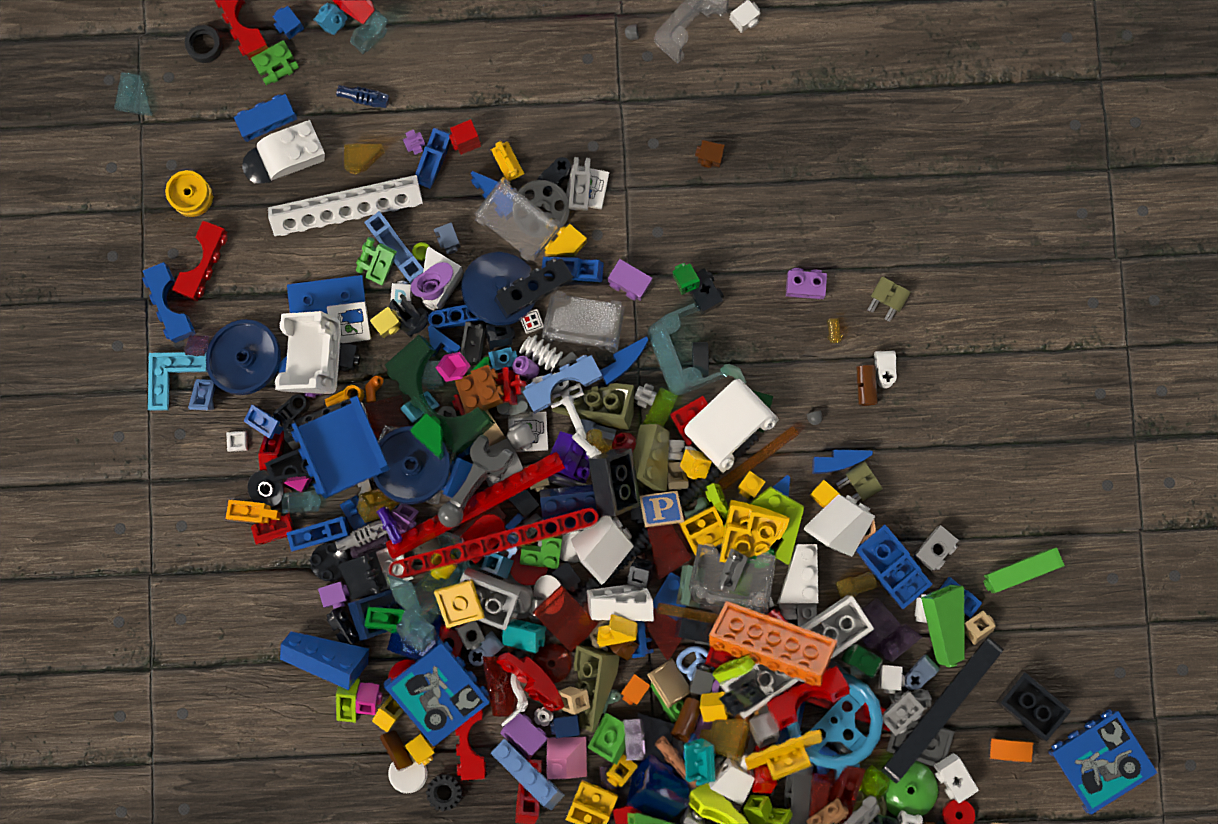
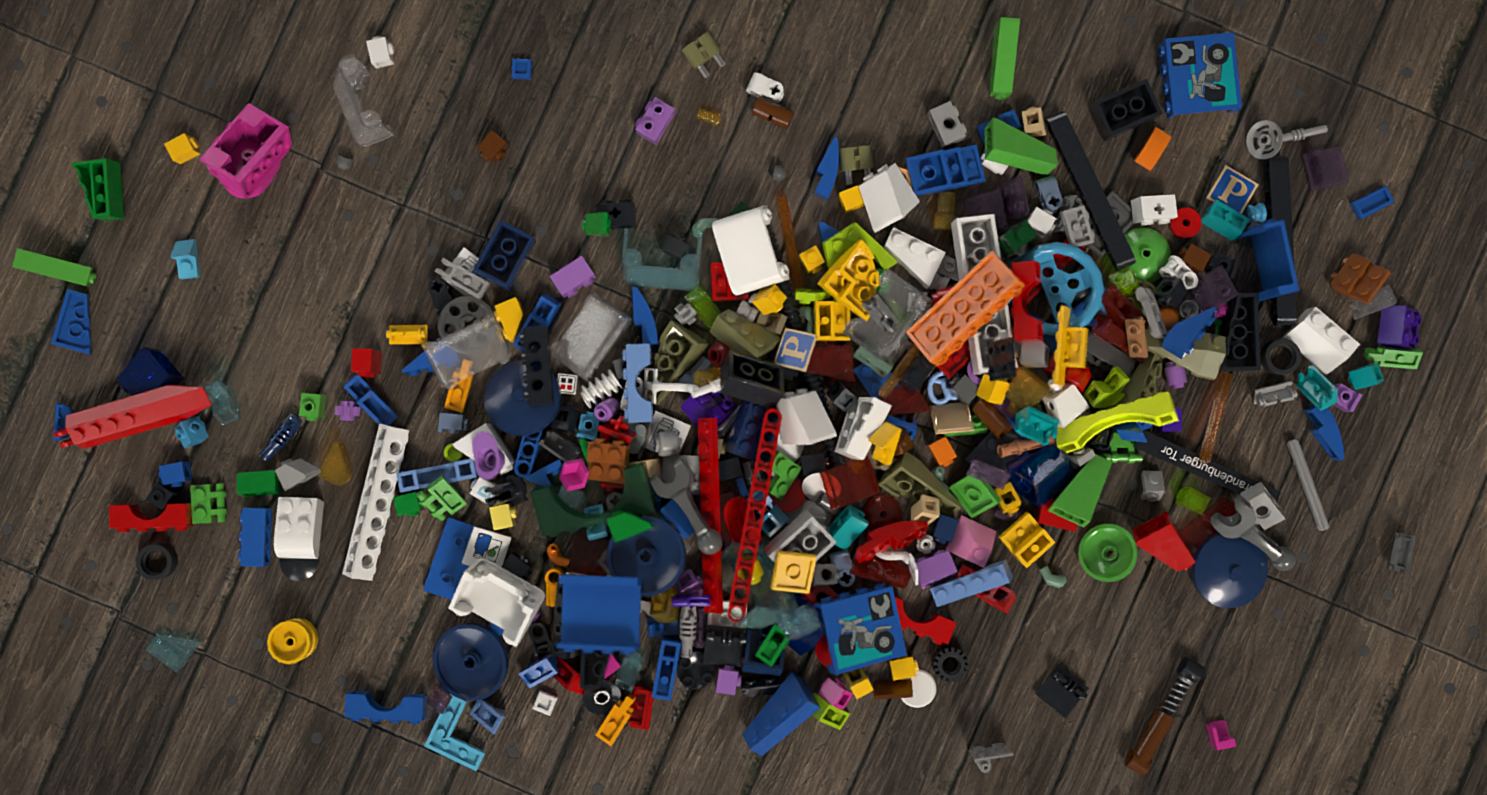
camera: 65 degrees left, 5 degrees up
red arch [172,220,228,301] -> none
lime beam [712,655,756,683] -> none
none -> black brick [146,483,182,510]
none -> green hinge [236,470,282,497]
none -> light grey slope [275,458,321,491]
none -> bright green brick [299,393,326,421]
none -> green brick [393,491,425,518]
none -> light orange hinge [444,359,474,413]
none -> dark blue brick [473,220,536,292]
none -> blue tile [511,58,532,80]

